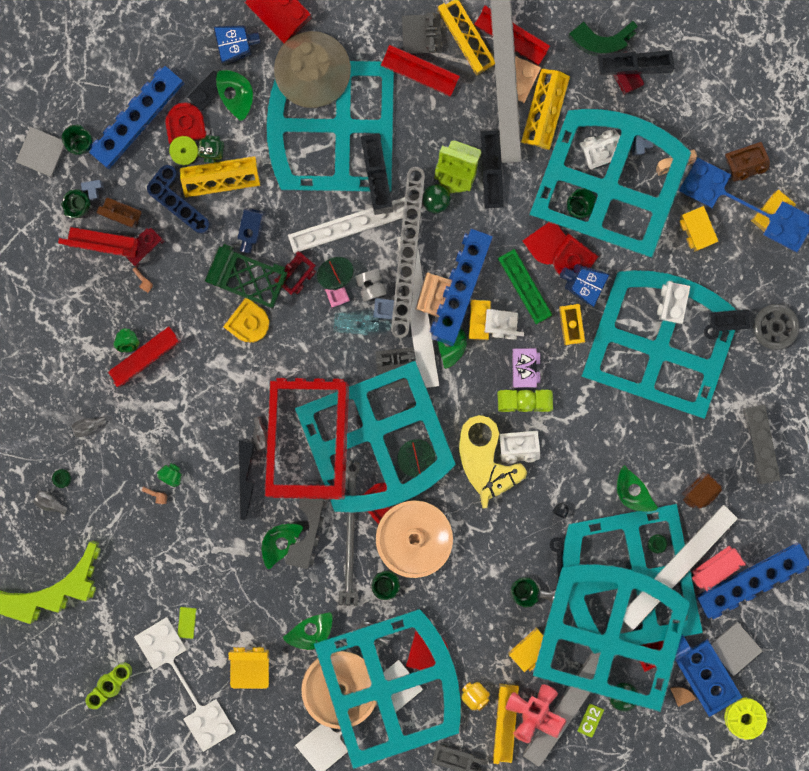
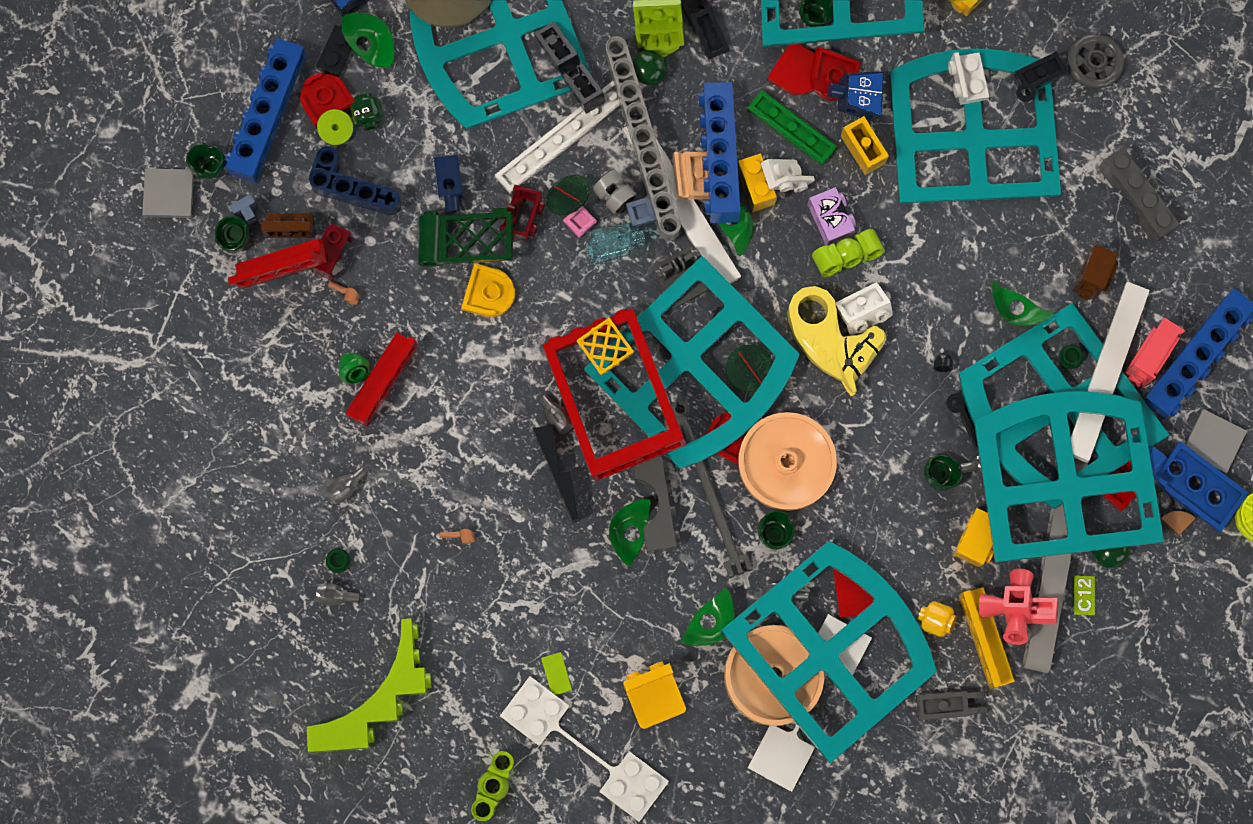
camera: 30 degrees left, 10 degrees down
green cone [157,463,182,487] -> none
yellow fence [180,156,260,197] -> none
none -> yellow window [576,318,634,376]

